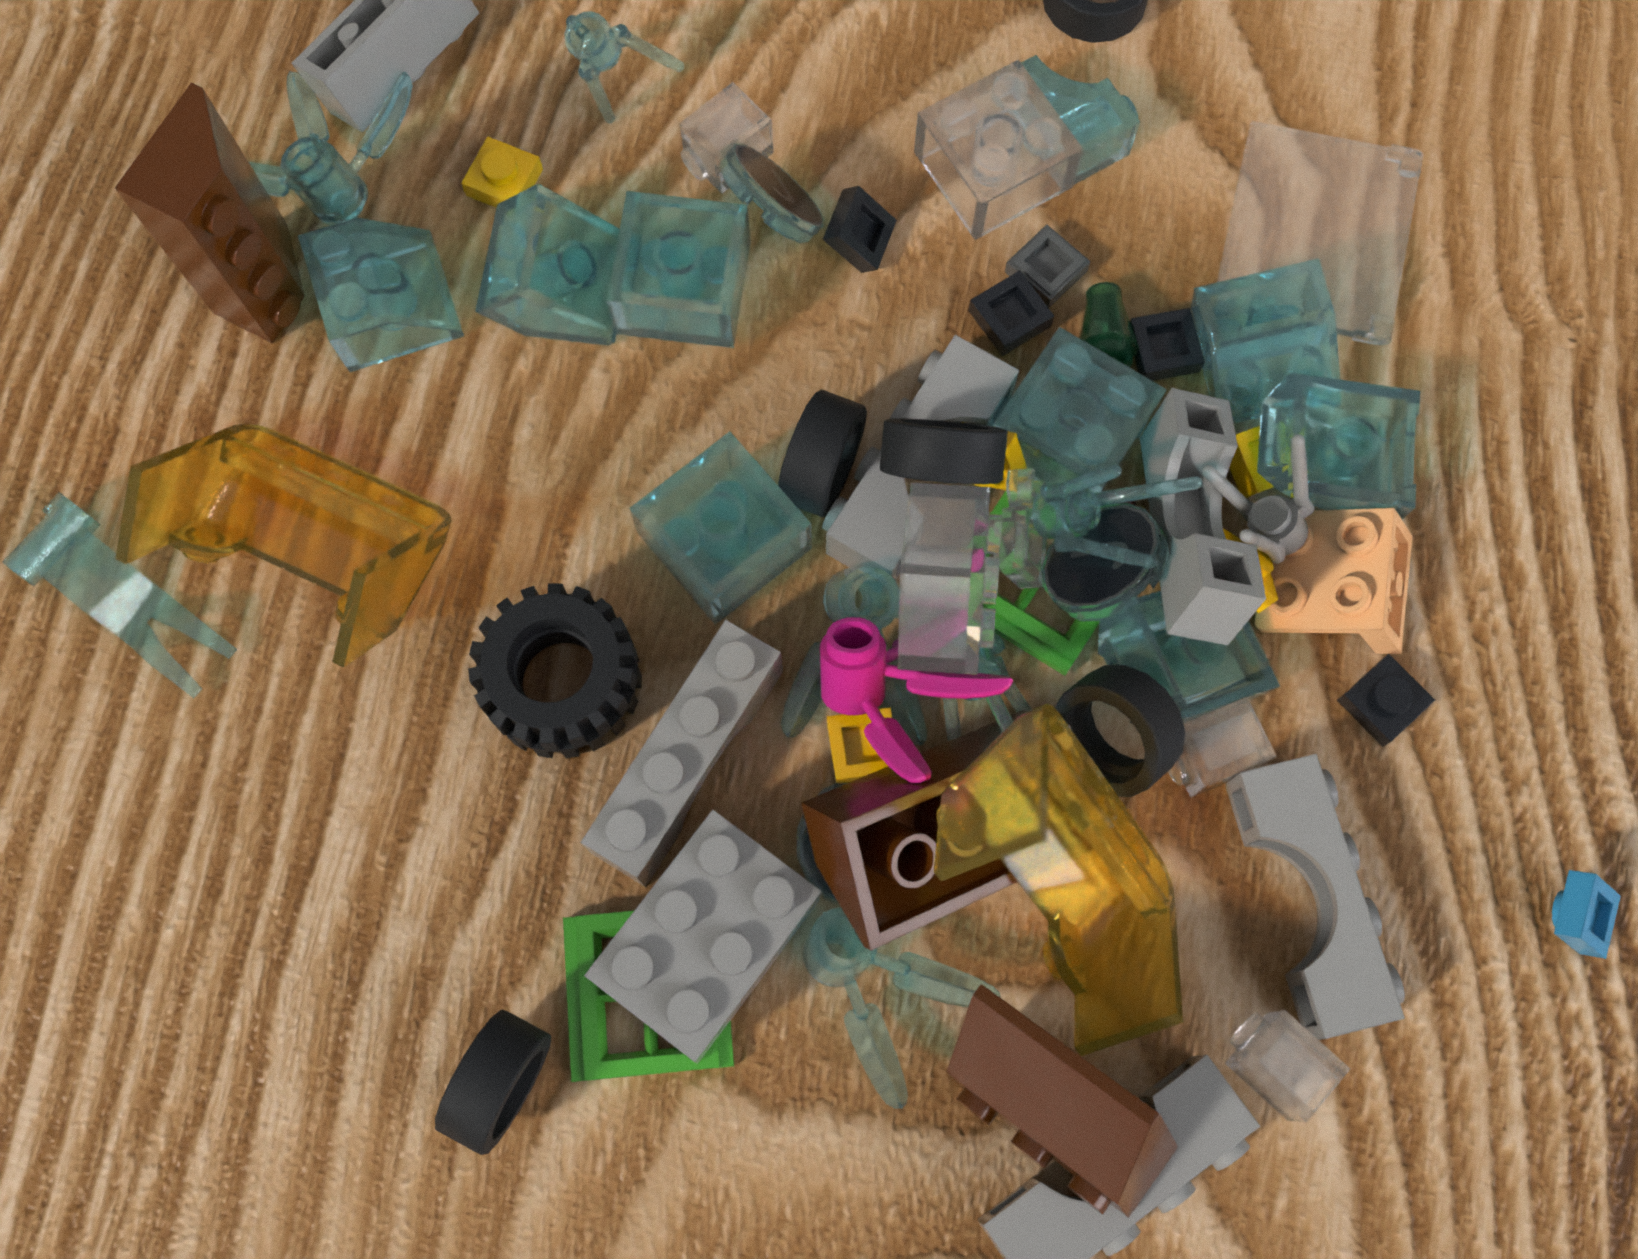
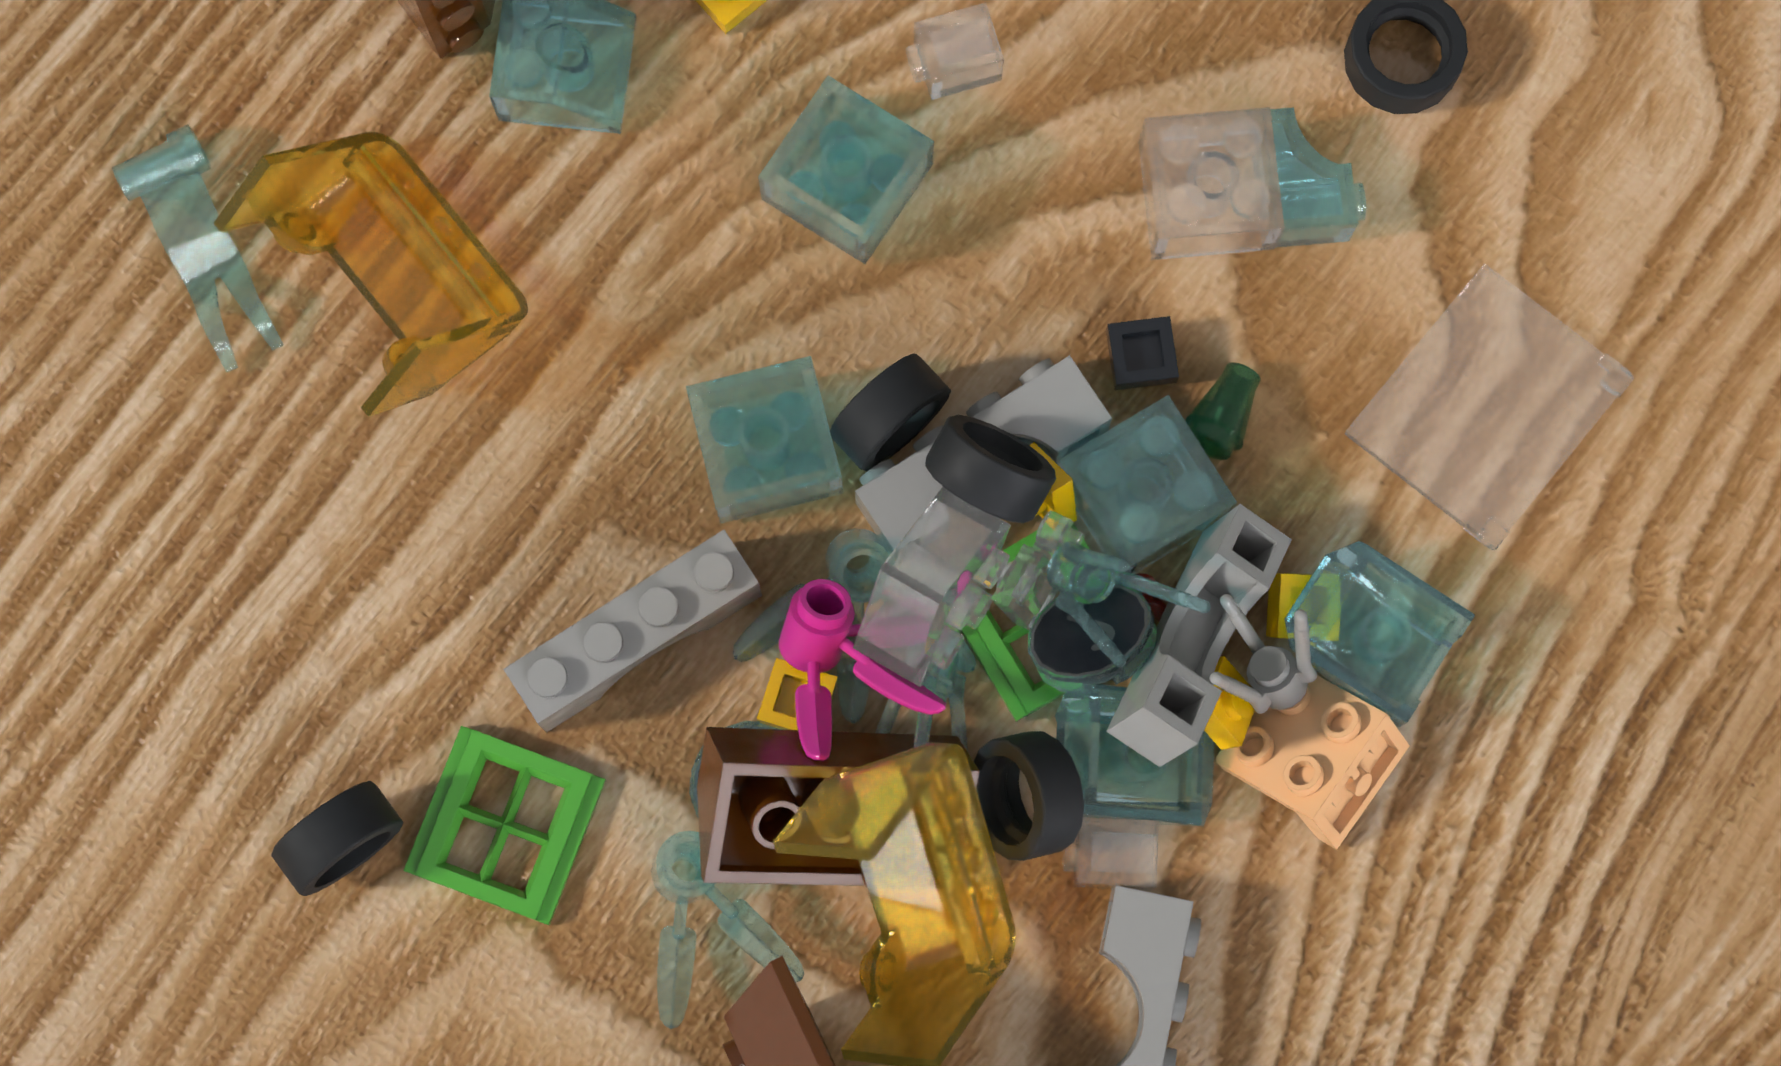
camera: 25 degrees right, 5 degrees up
black tyre [468,583,642,759] -> none
clear light blue slope [475,183,634,346] -> none
light grey brick [584,810,822,1064] -> none
tile [719,143,825,243] -> none
black plate [823,186,897,273] -> none
dark grey tile [1005,225,1091,308] -> none
black plate [1127,308,1205,383] -> none
clear light blue slope [1190,258,1341,424] -> none
black plate [1337,654,1435,747] -> none

